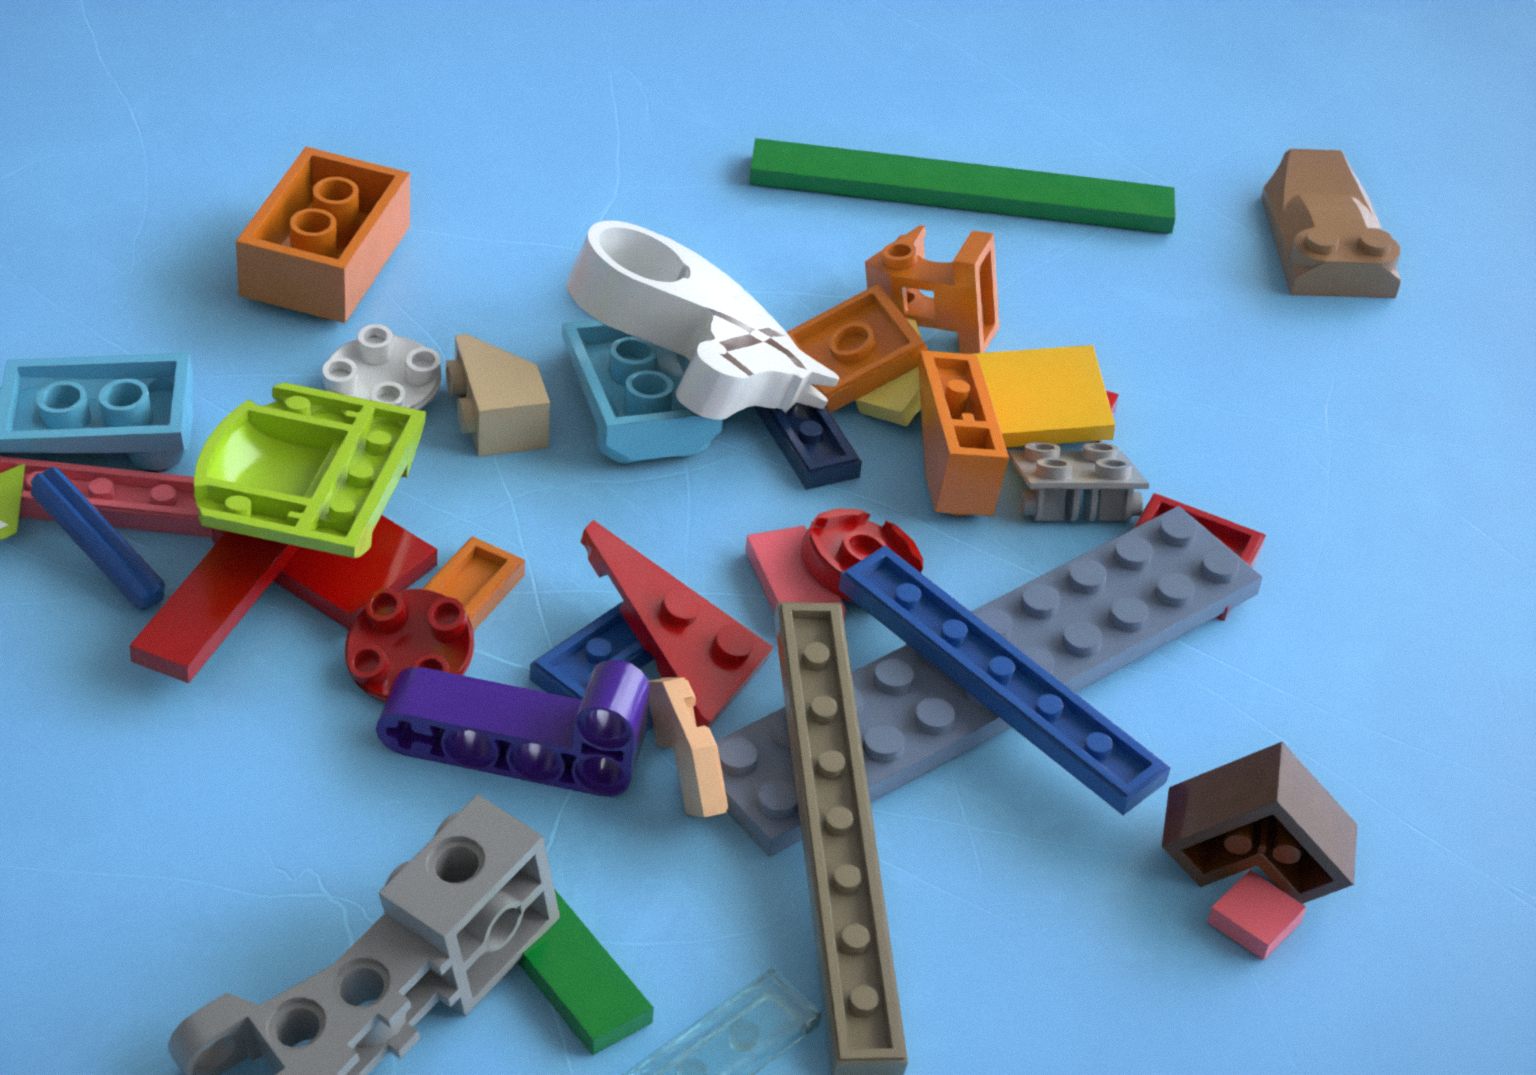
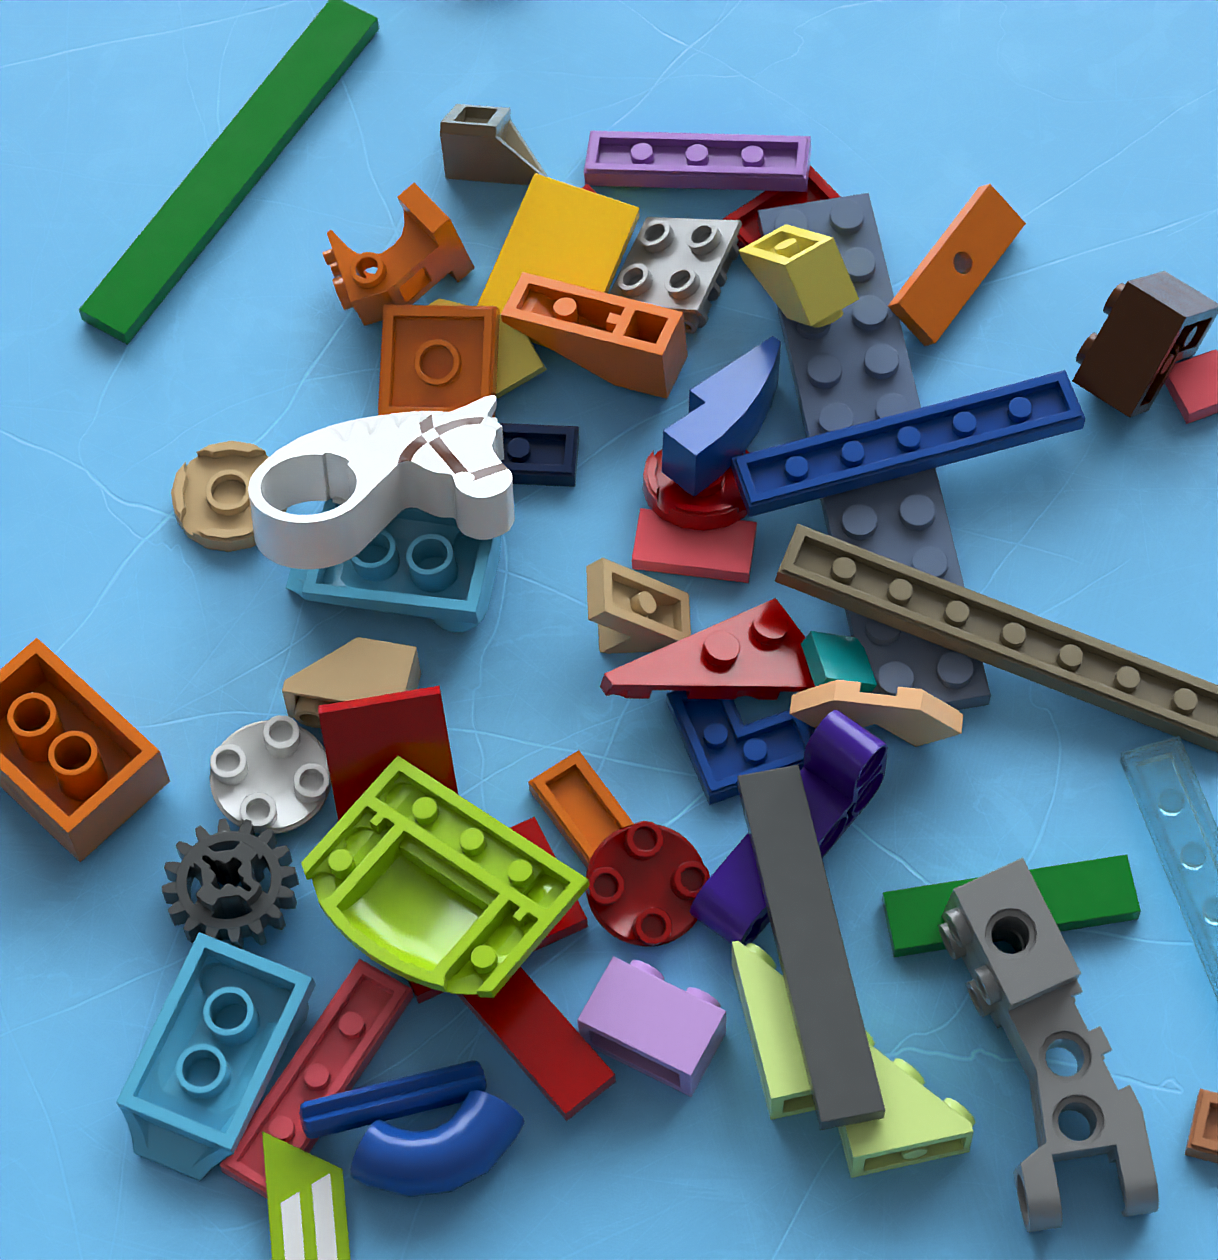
camera: 55 degrees left, 20 degrees up
none -> dark grey gear [162,818,299,949]
none -> red tile [318,685,459,821]
none -> blue cylinder [350,1090,525,1197]
none -> dark tan slope [440,104,548,185]
none -> lavender piece [577,956,726,1097]
none -> medium lavender tile [584,131,812,192]
none -> tan slope [586,558,691,654]
none -> blue slope [662,336,781,497]
none -> yellowish green slope [732,941,975,1178]
none -> dark grey tile [737,765,885,1130]
none -> light yellow slope [738,224,859,328]
none -> teal tile [801,631,877,693]
none -> orange tile [888,184,1026,346]

